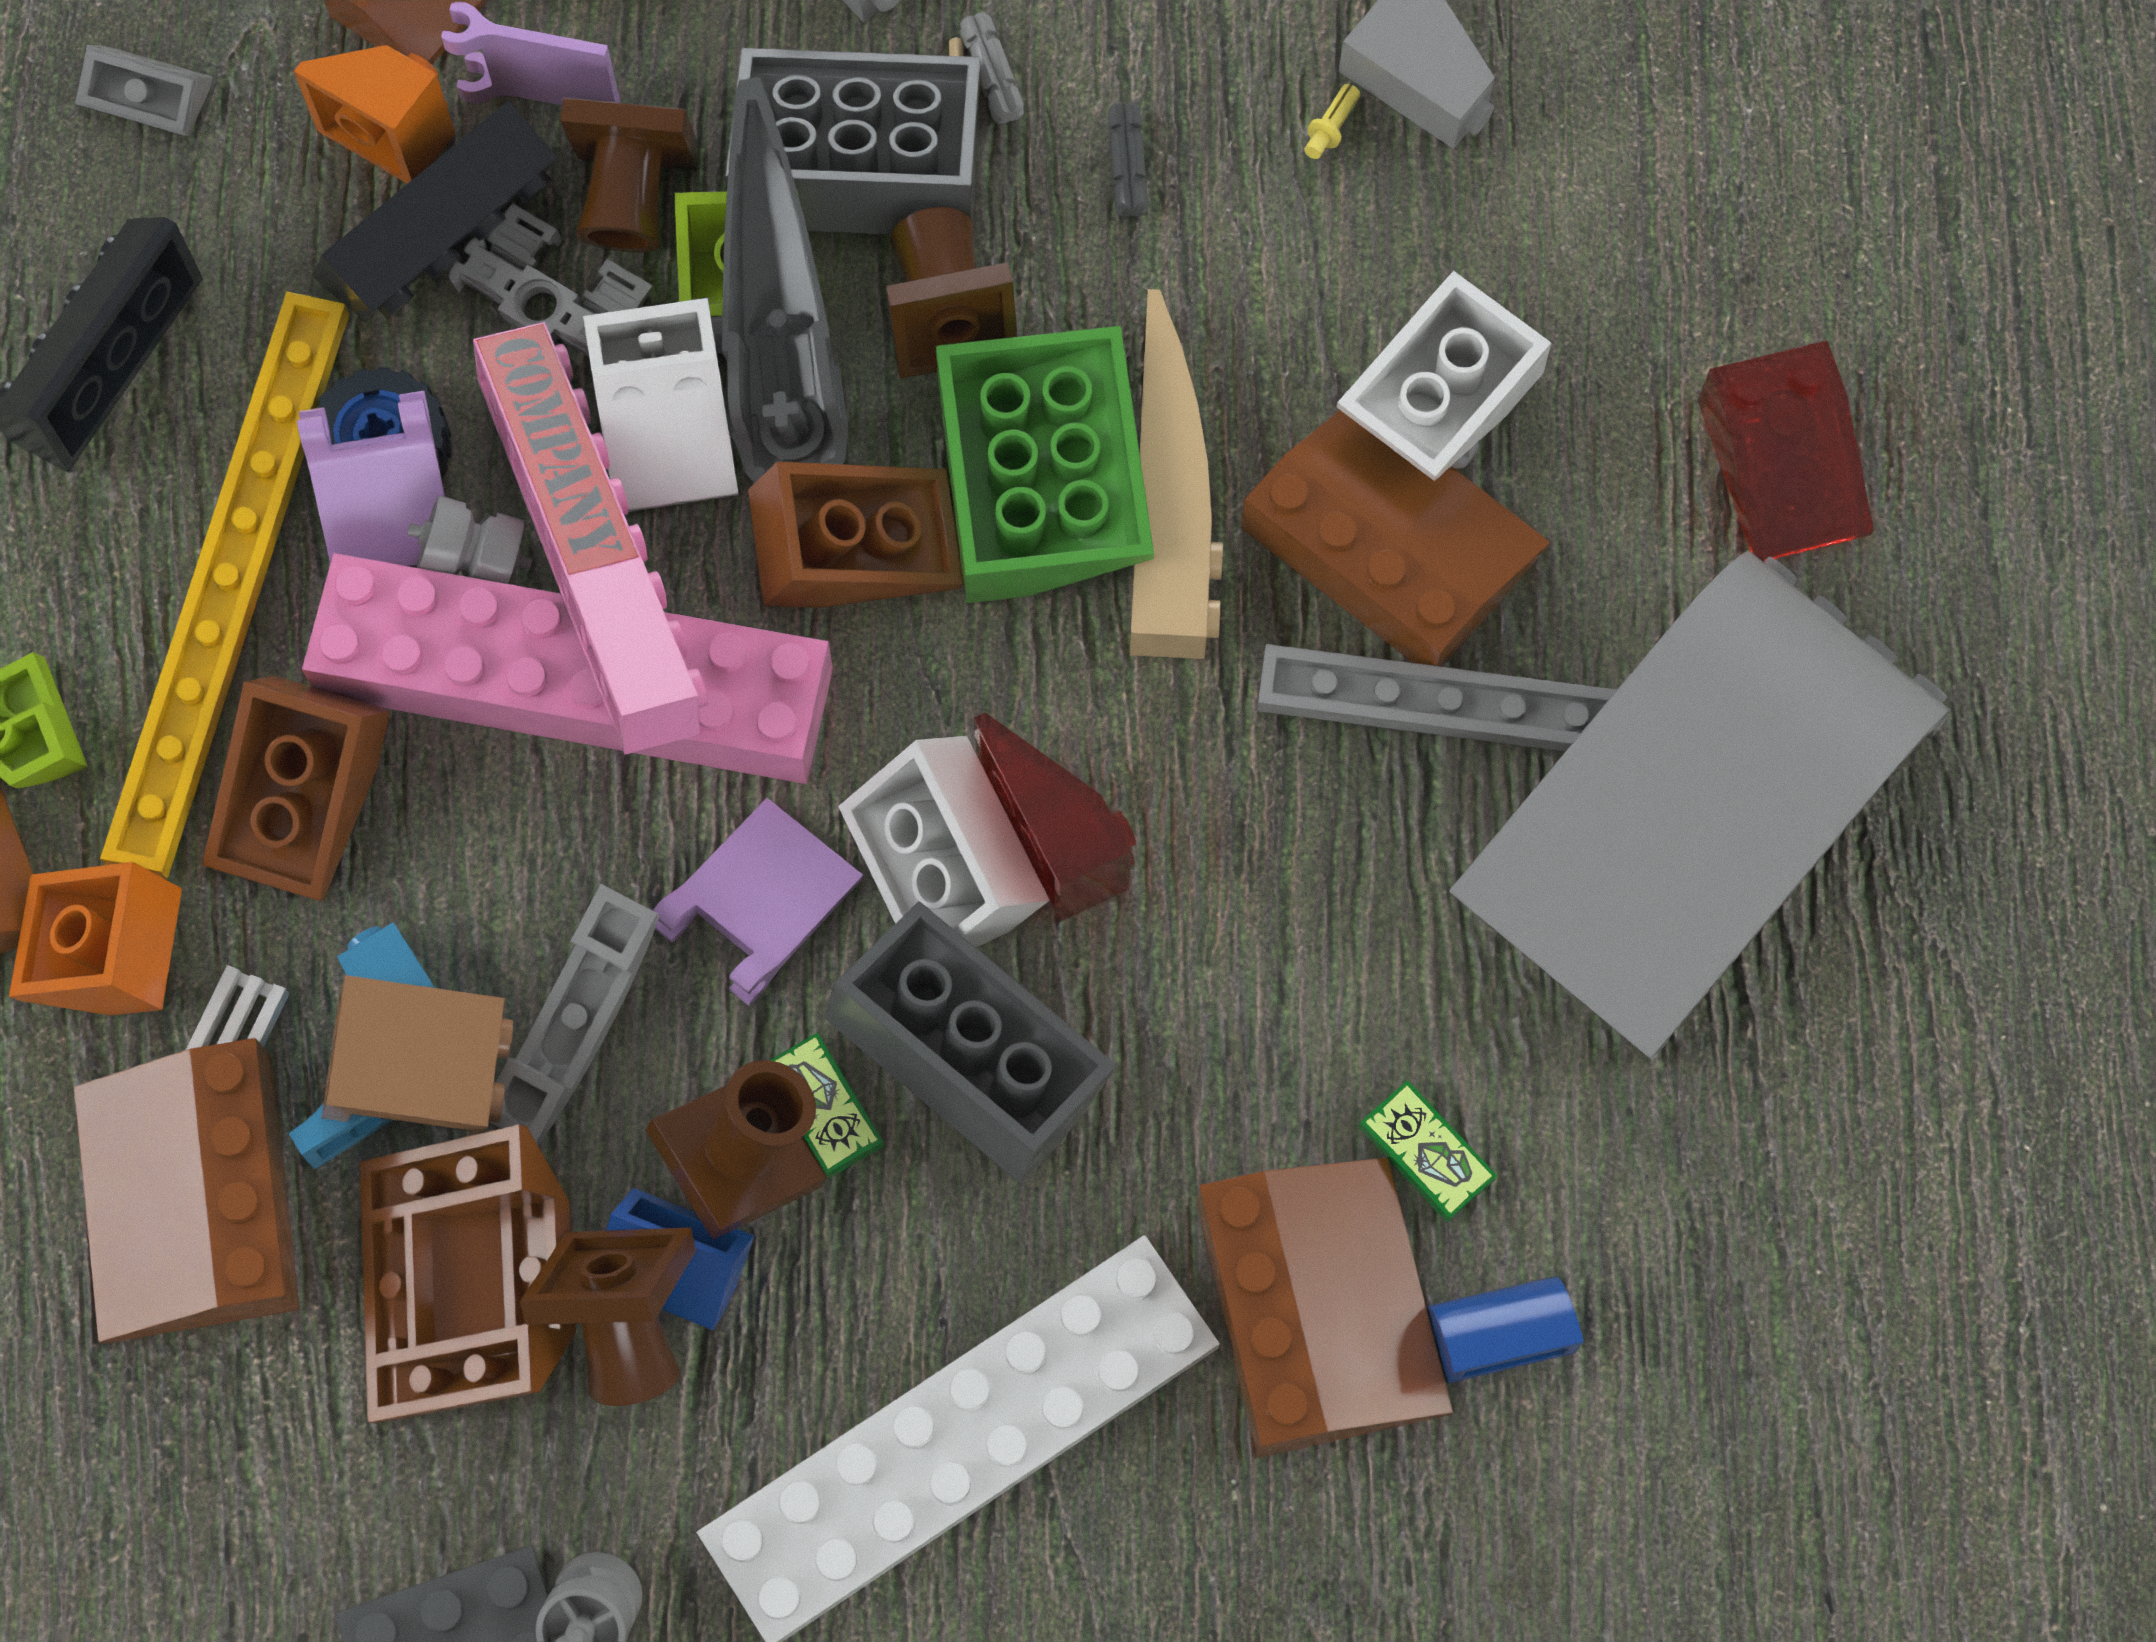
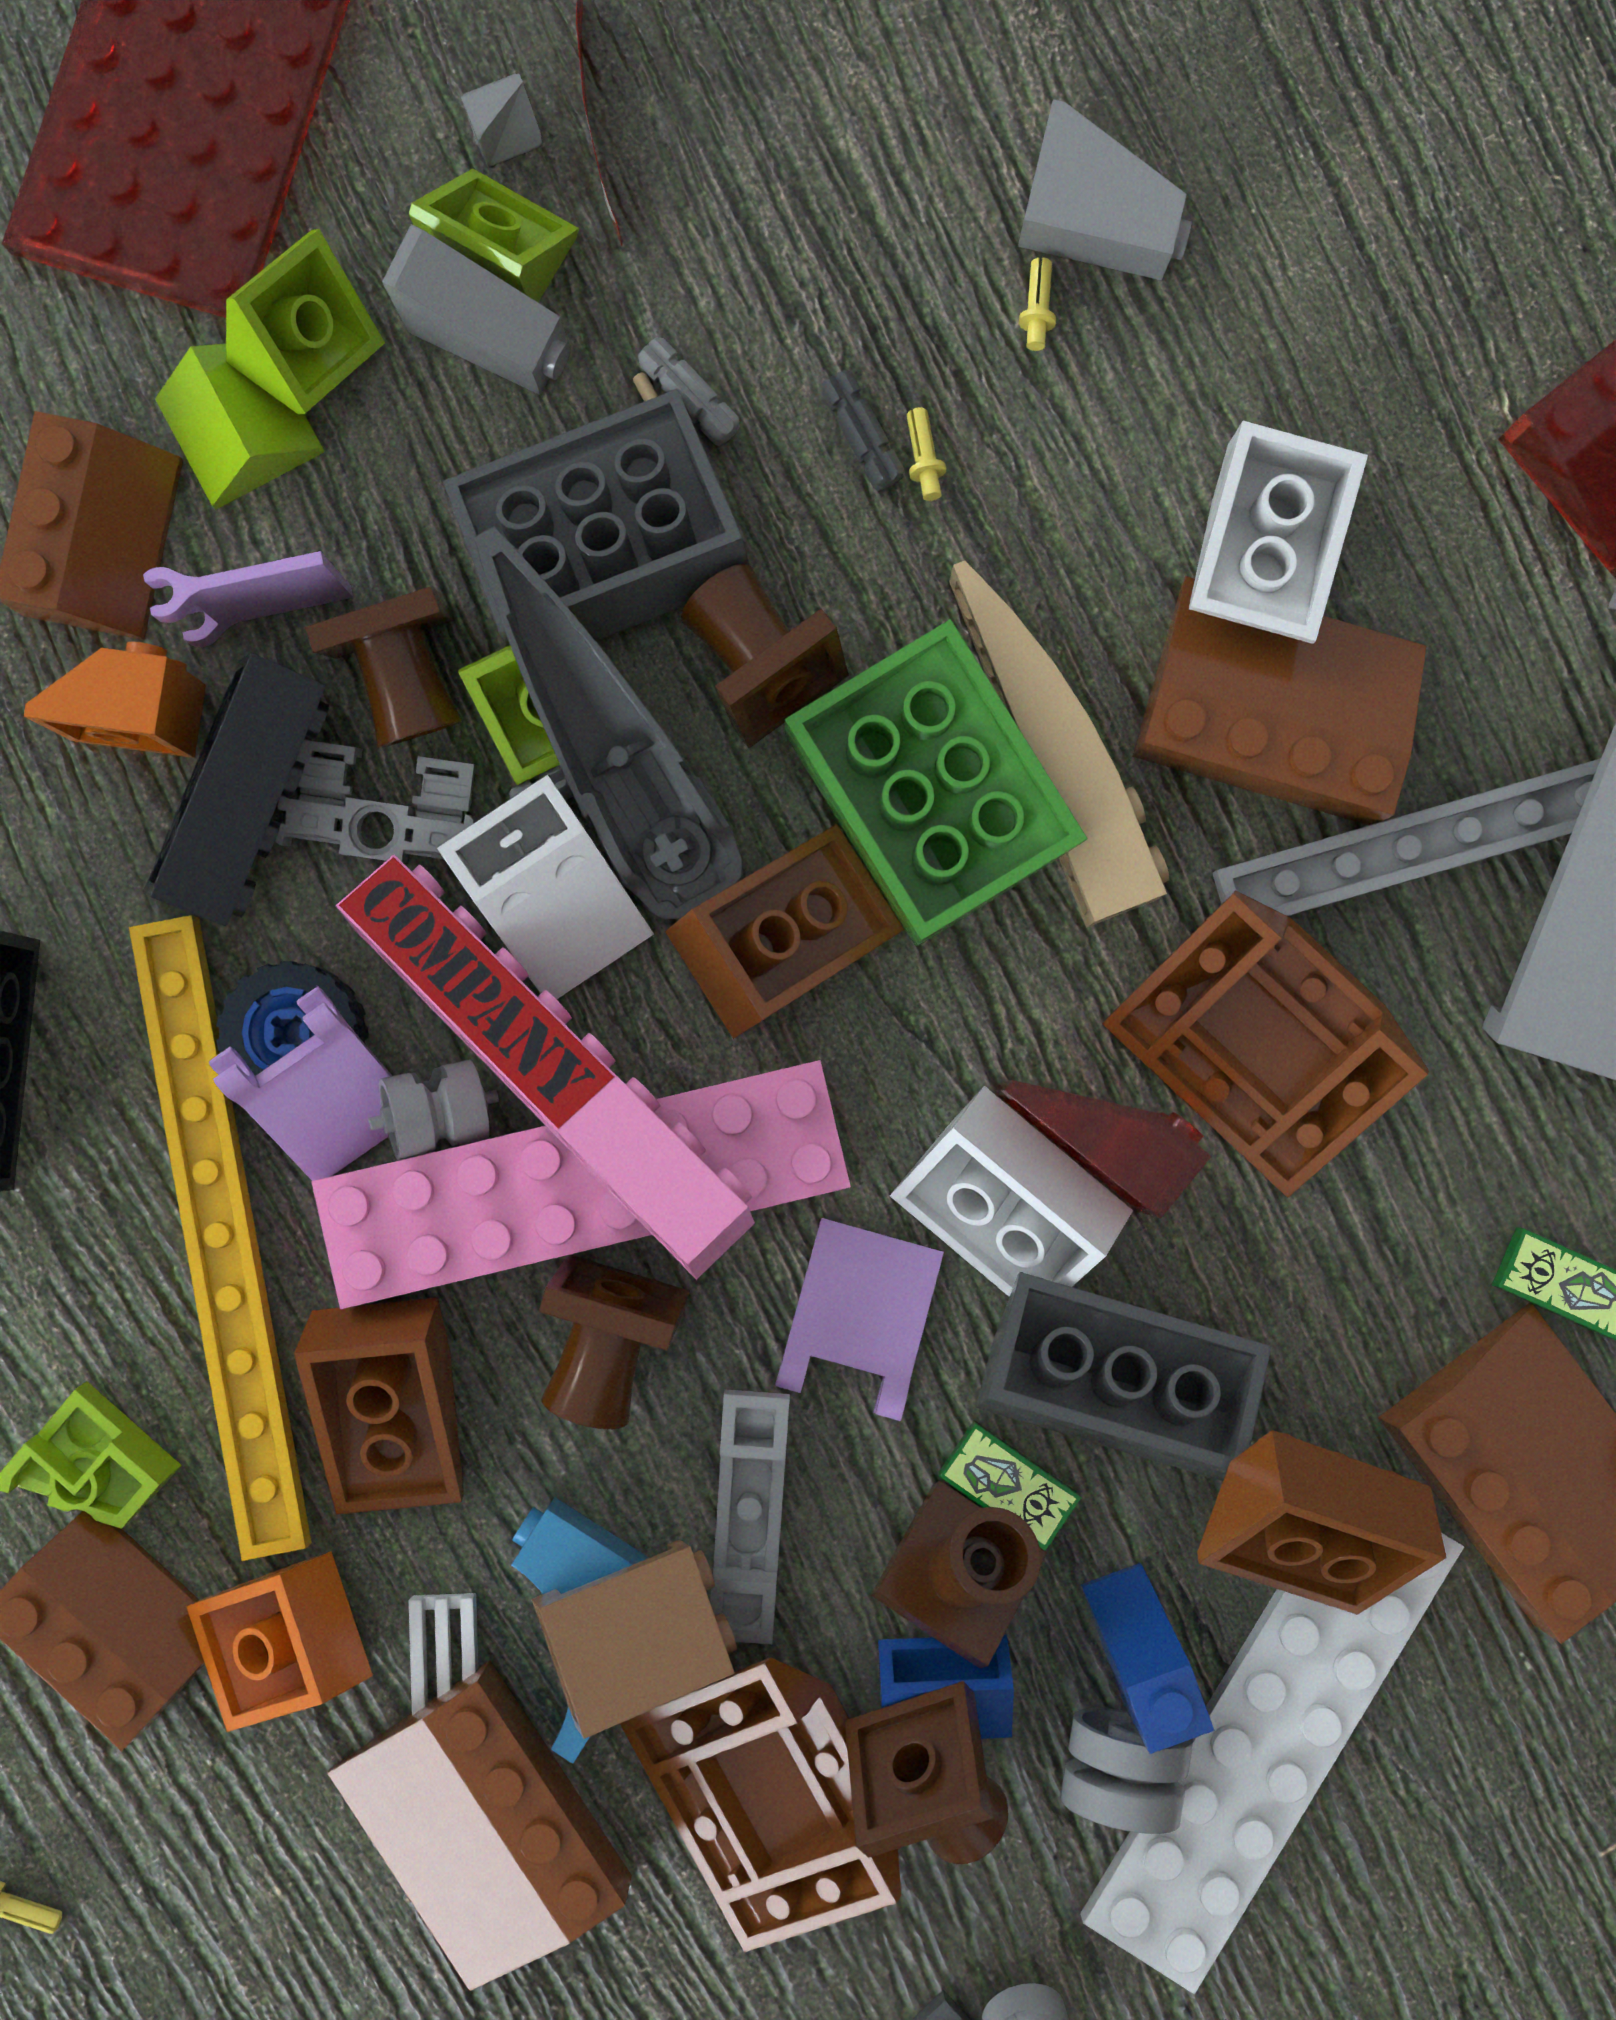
camera: 20 degrees left, 15 degrees up
none -> reddish brown plant [539,1255,690,1429]
none -> light yellow piece [907,407,946,501]
none -> light grey wheel [1060,1708,1193,1834]
none -> blue slope [1081,1563,1215,1754]
none -> dark orange slope [1102,890,1429,1198]
none -> dark orange slope [1197,1430,1447,1615]

